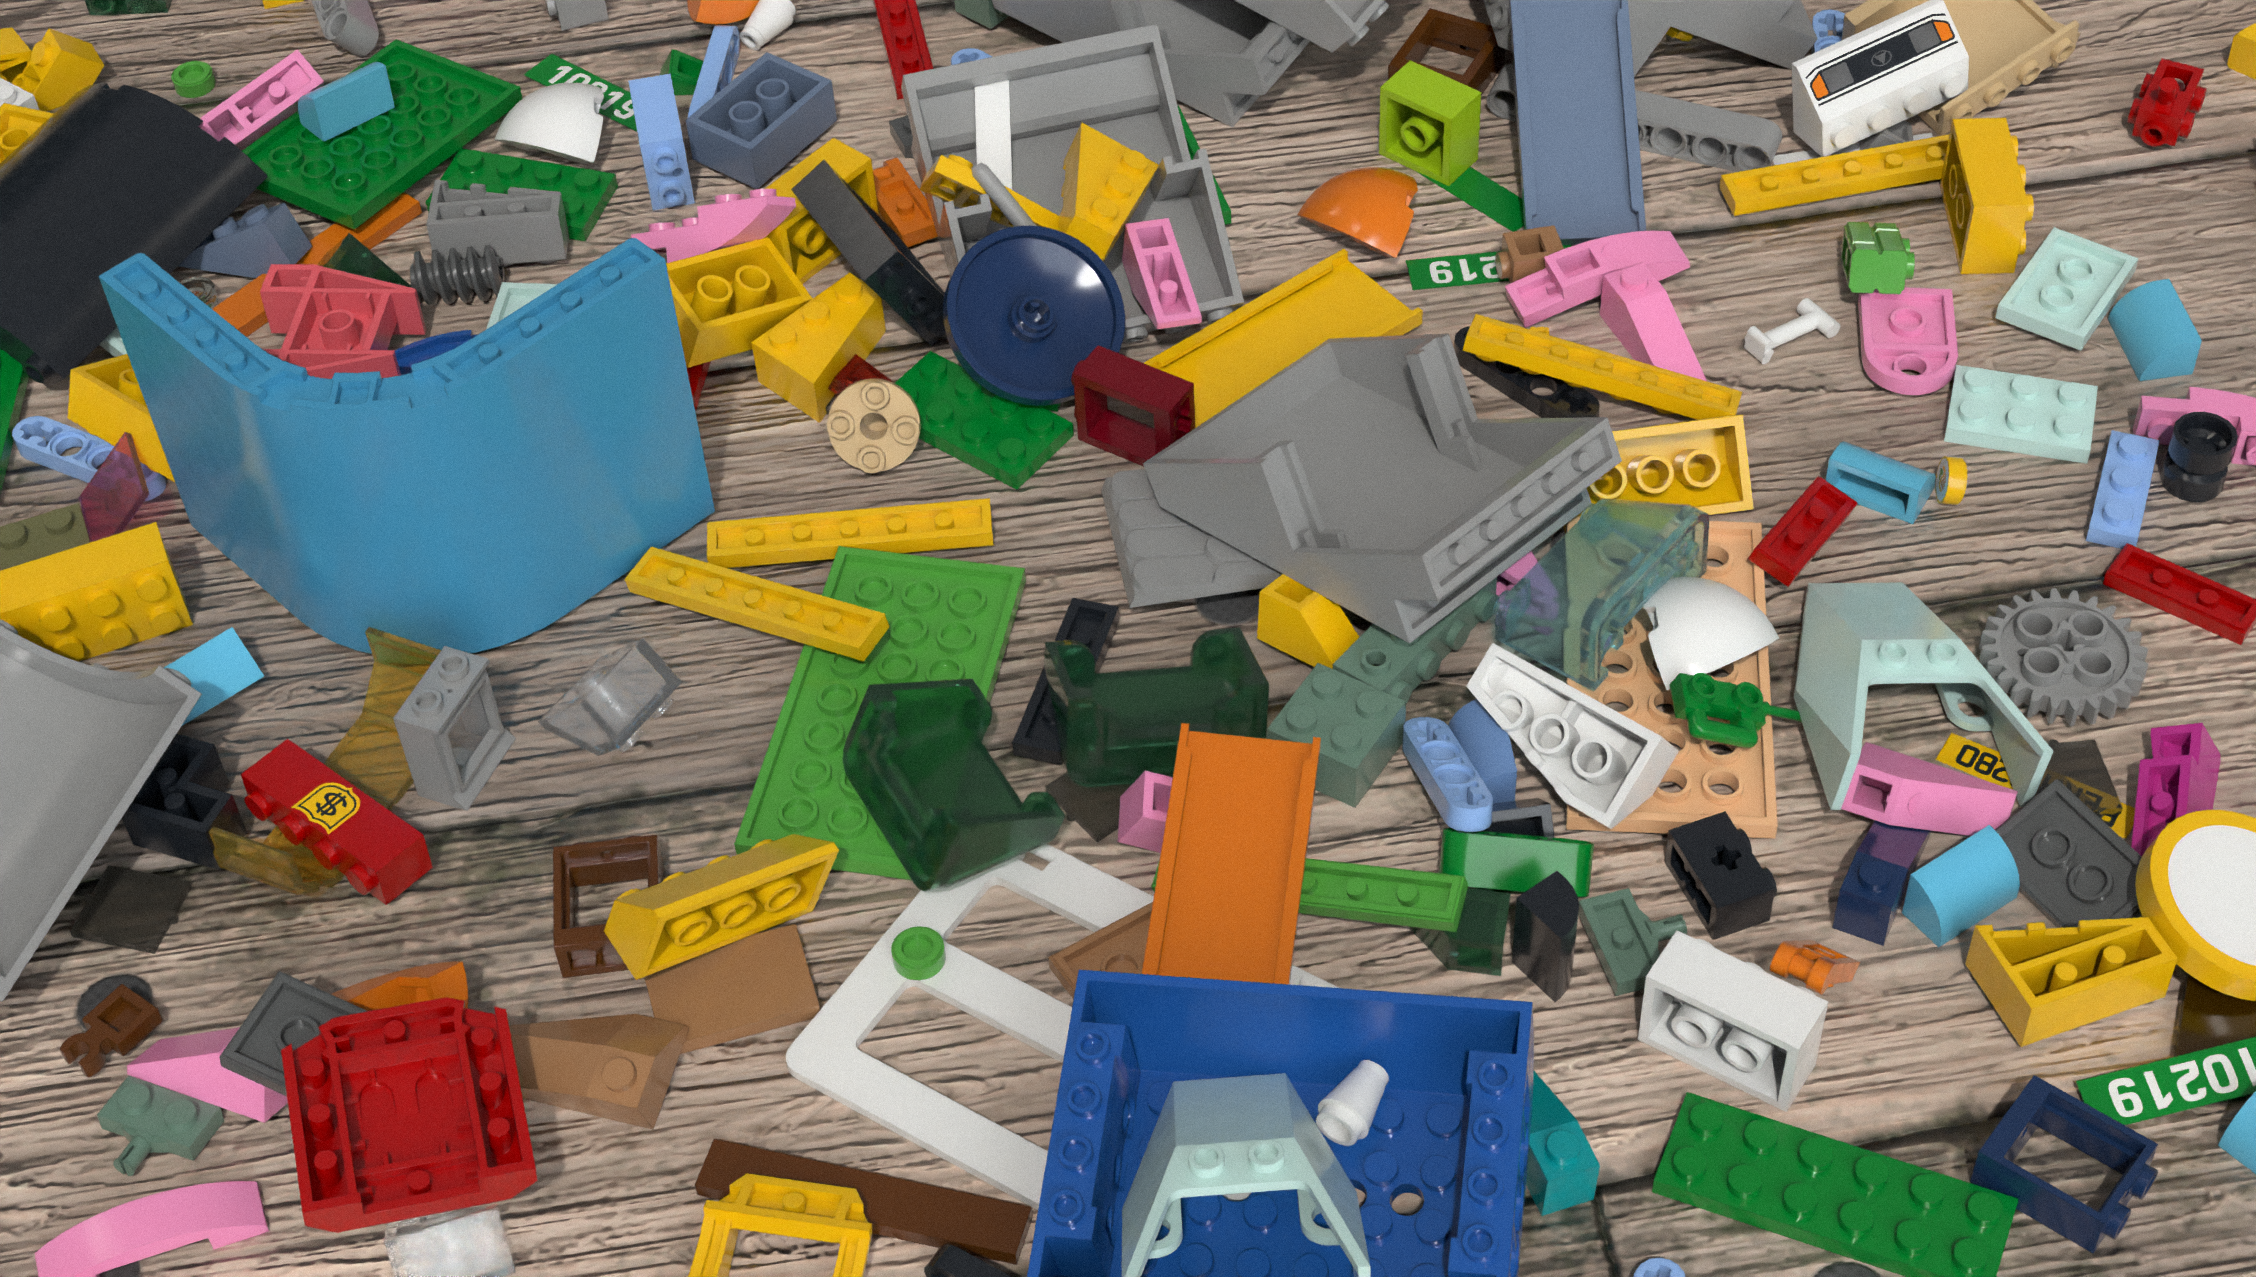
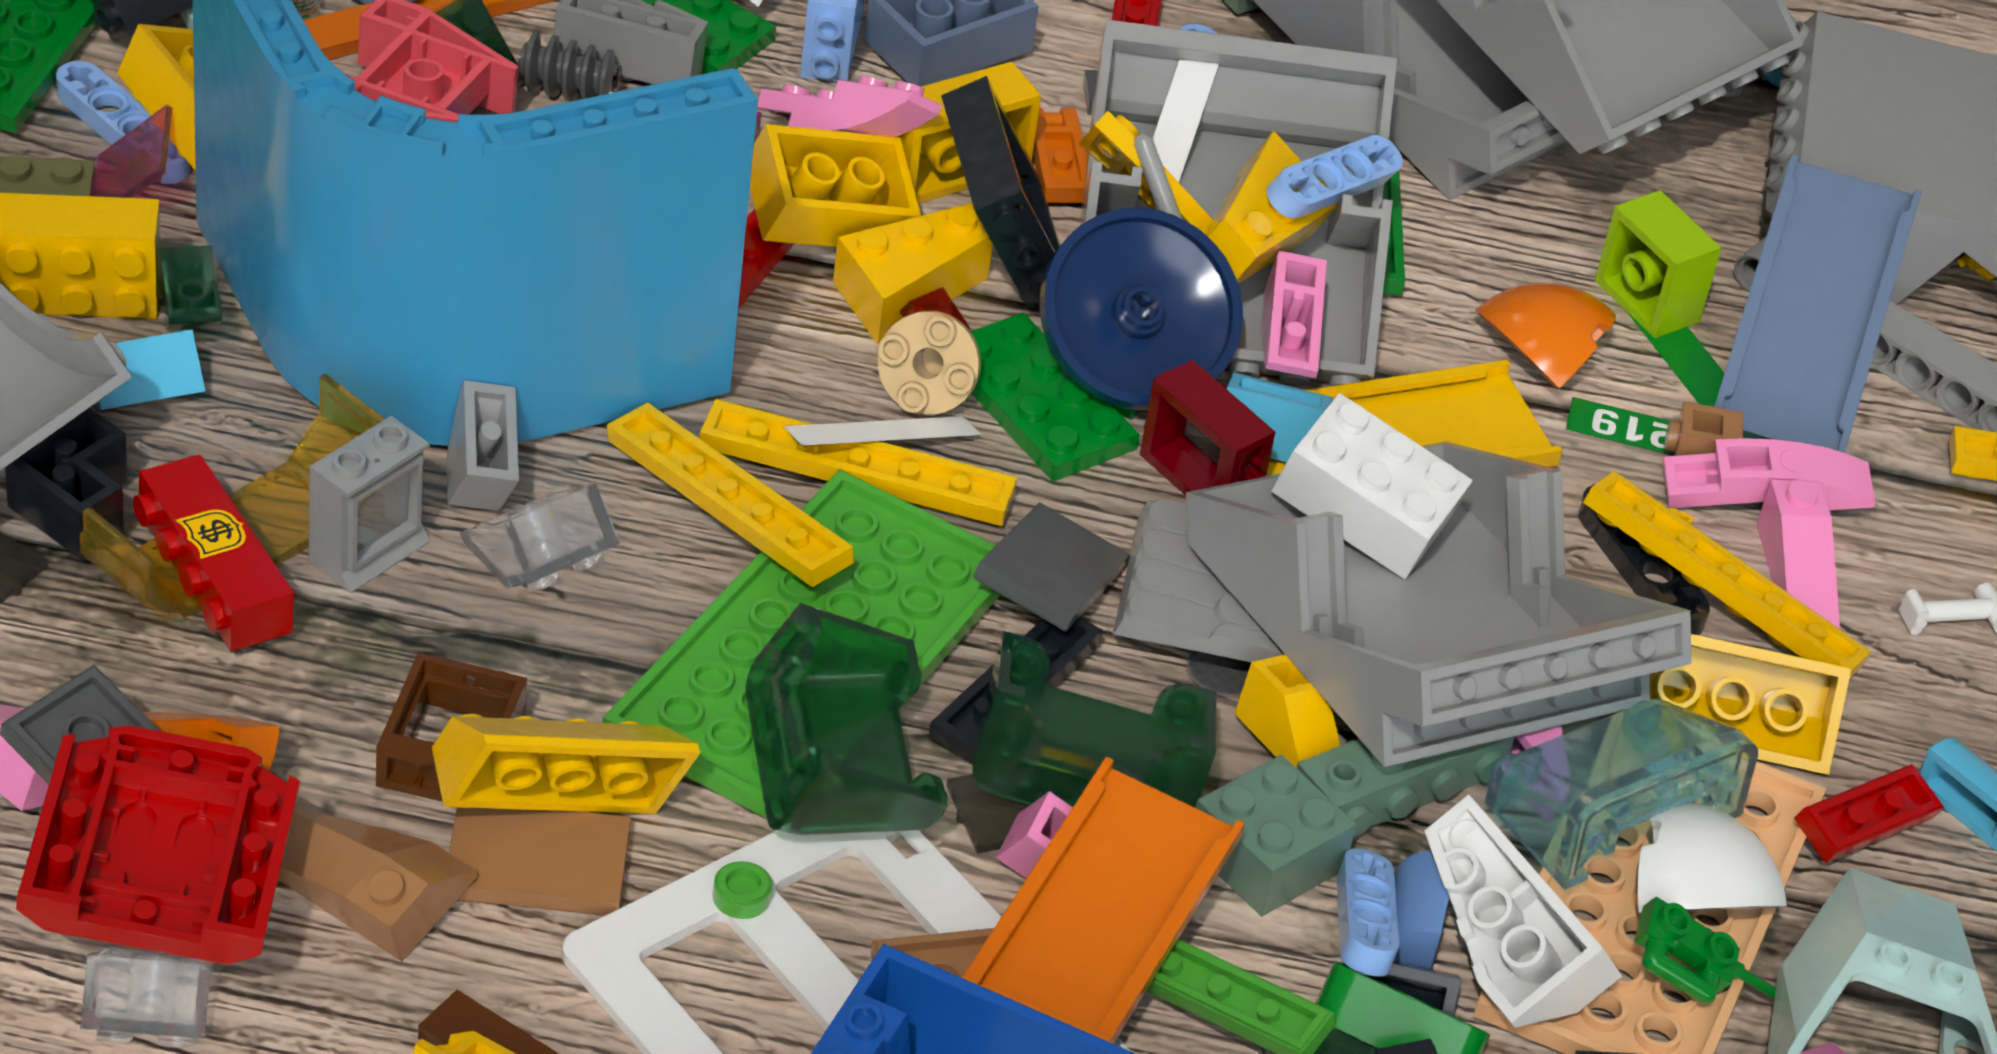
camera: 10 degrees right, 5 degrees down
reddish brown window [1388,8,1505,96] -> none
none -> clear green slope [159,245,222,329]
none -> light grey slope [446,380,519,511]
none -> white sticker [784,416,981,445]
none -> dark grey tile [973,502,1130,631]
none -> medium azure brick [1214,372,1333,463]
none -> light blue beam [1266,135,1403,219]
none -> white brick [1271,393,1473,580]

